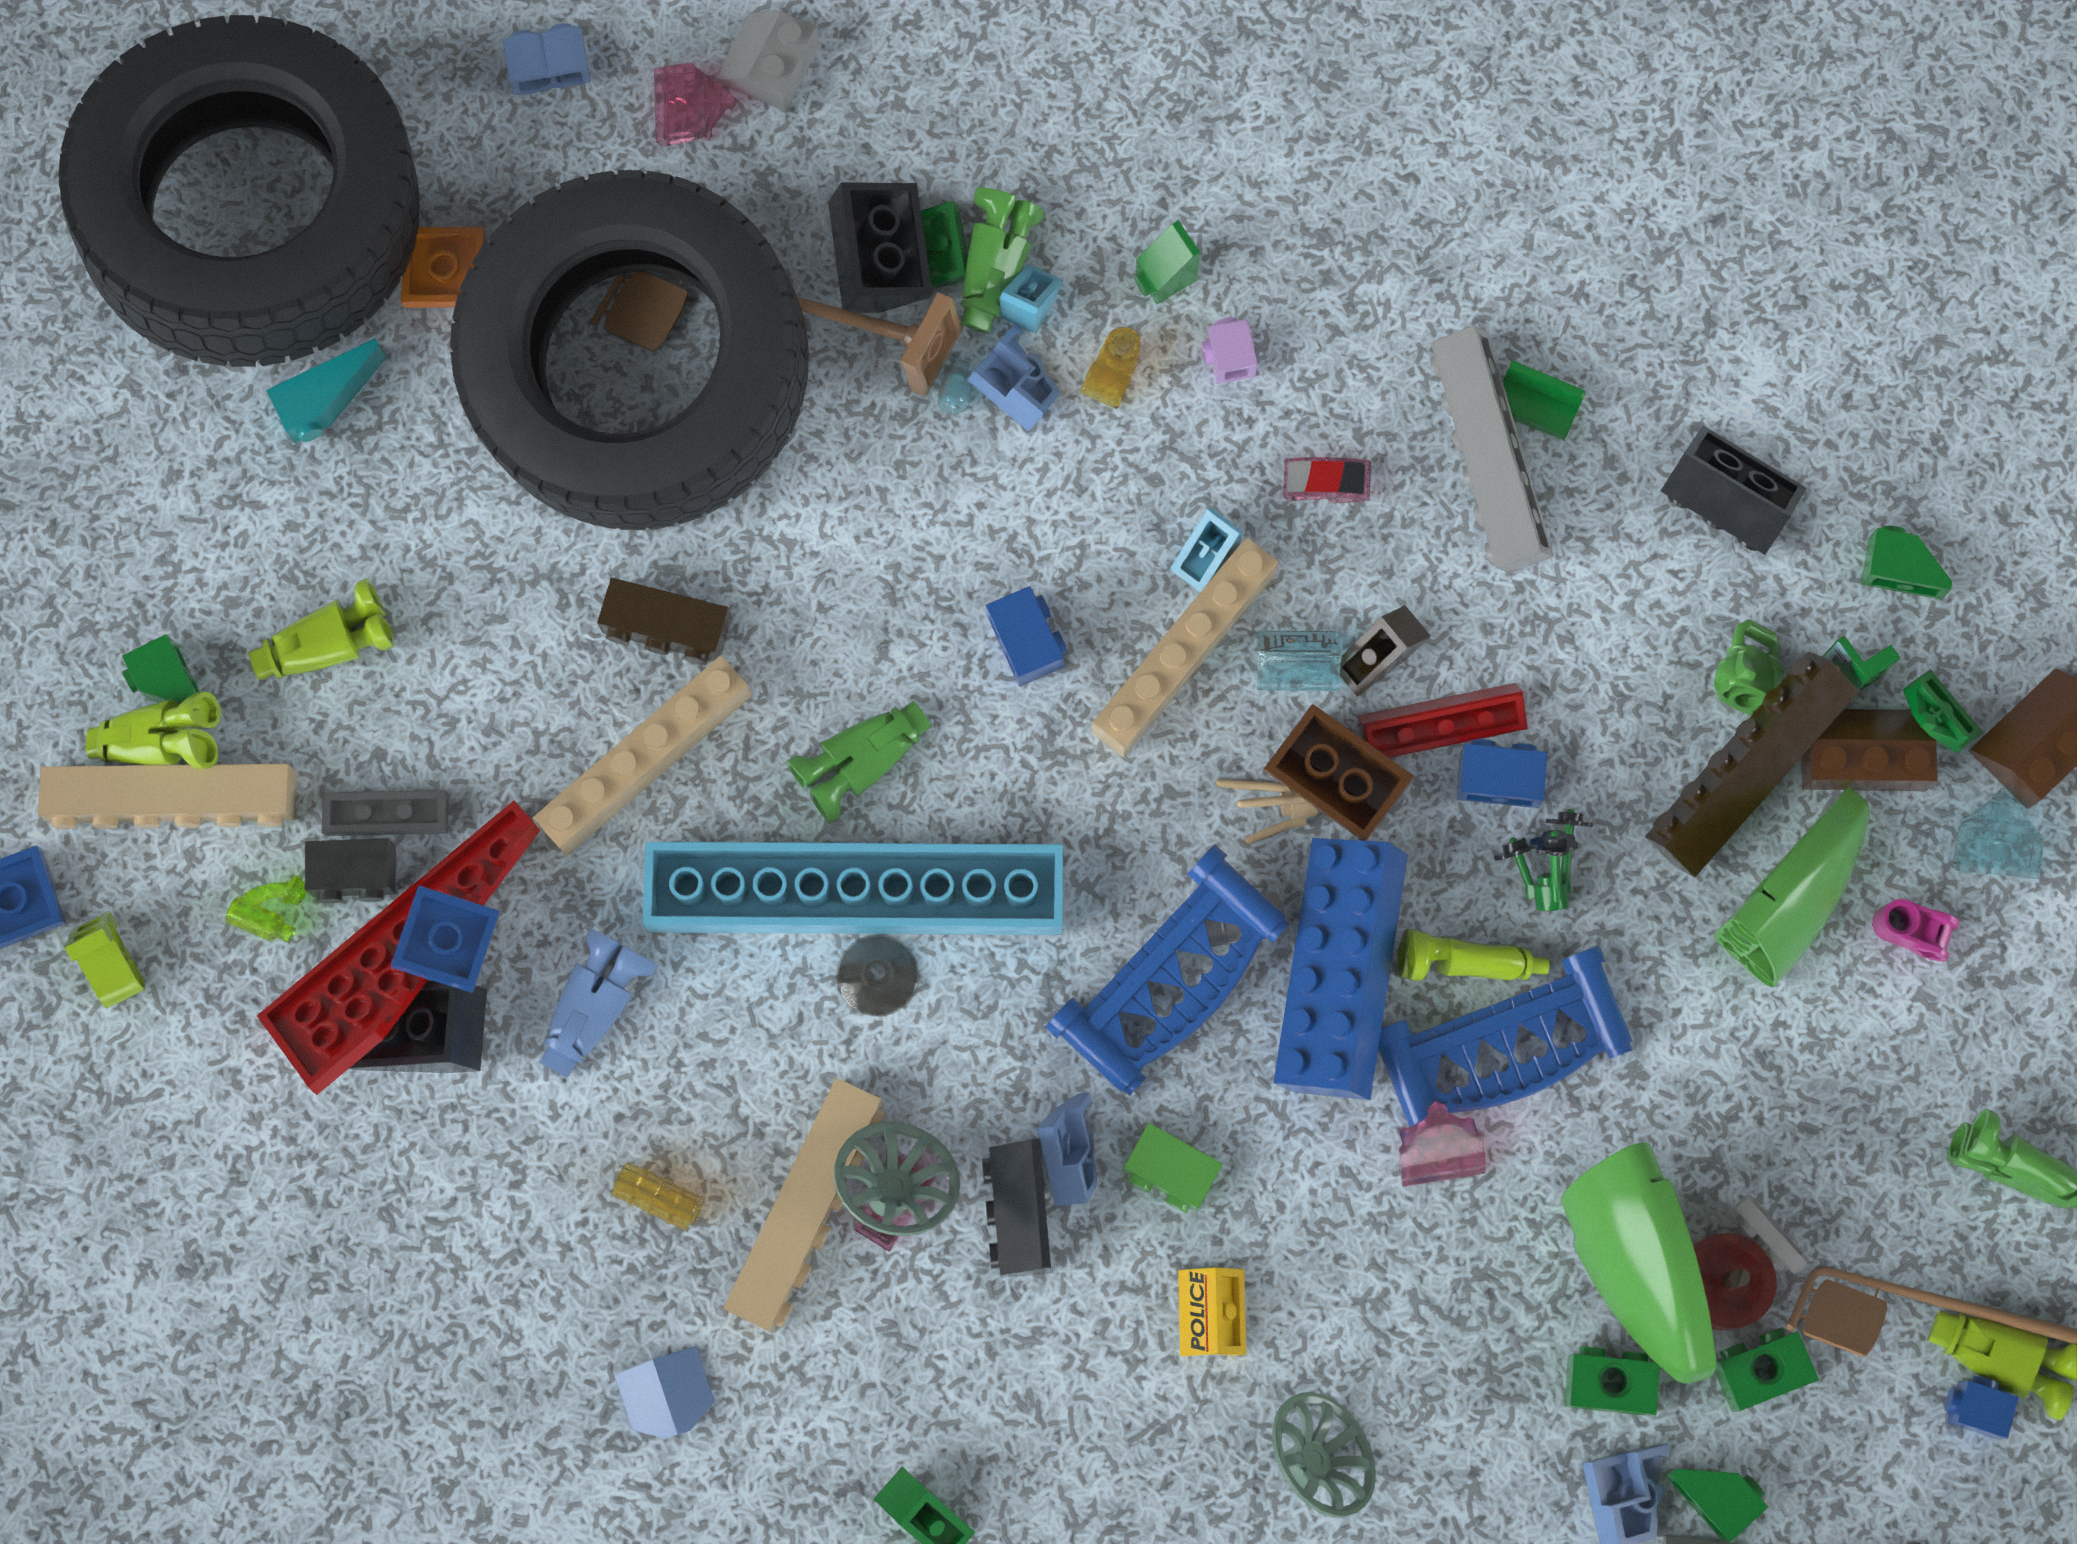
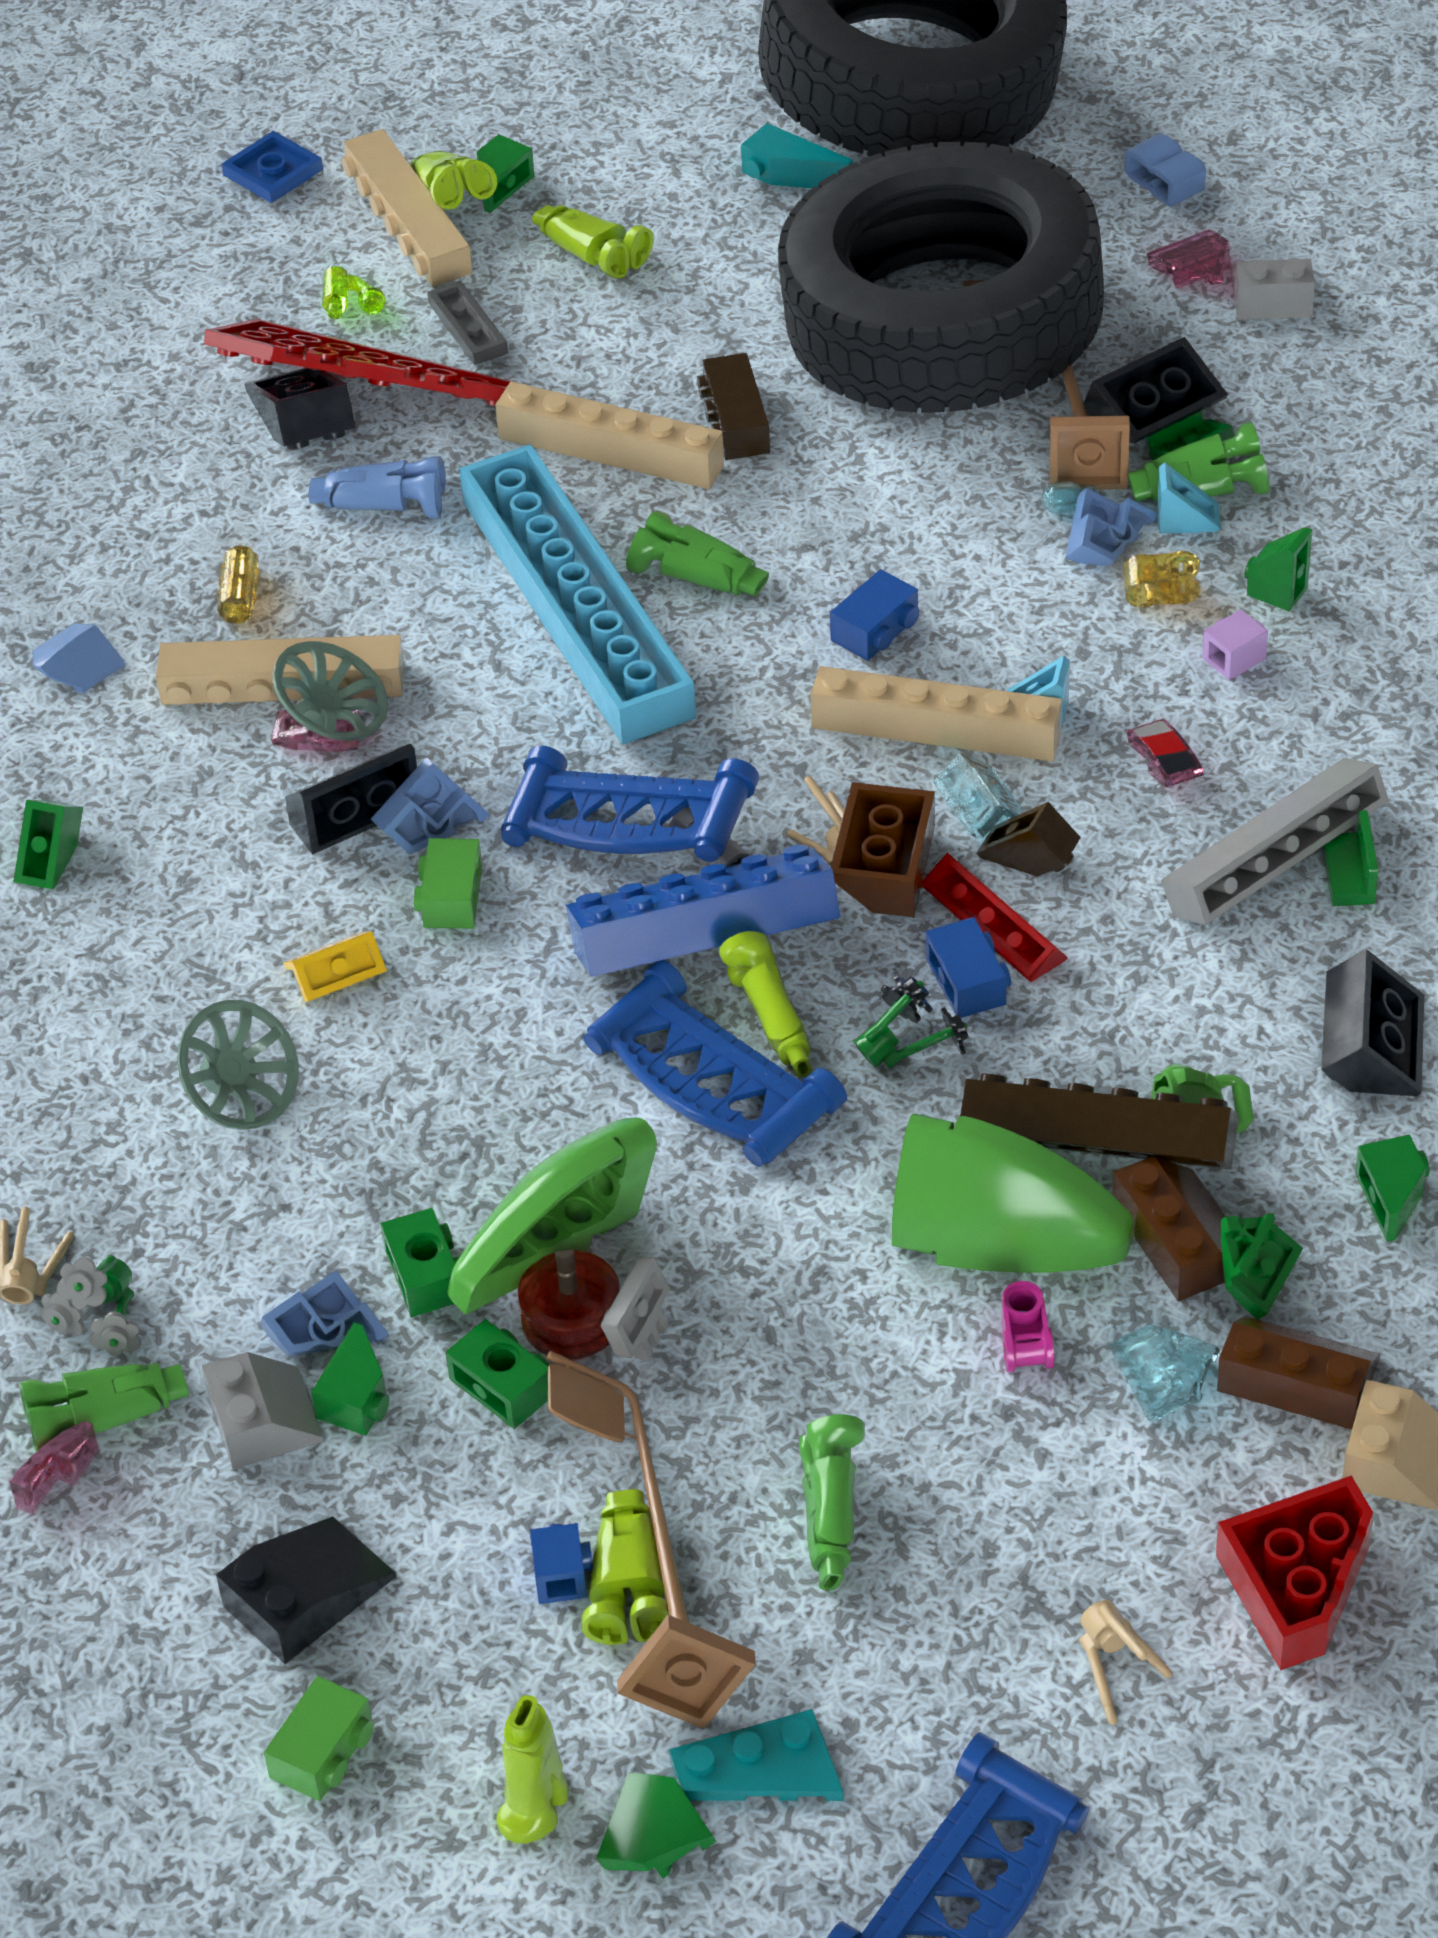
camera: 65 degrees right, 30 degrees down
lime tile [64,911,146,1009] -> none
pearl dark grey brick [305,838,396,903] -> none
blue plate [391,886,500,993] -> none
clear smoke dish [836,934,919,1017] -> none
clear pink slope [1399,1101,1486,1187] -> none
green panel [1822,636,1900,692] -> none

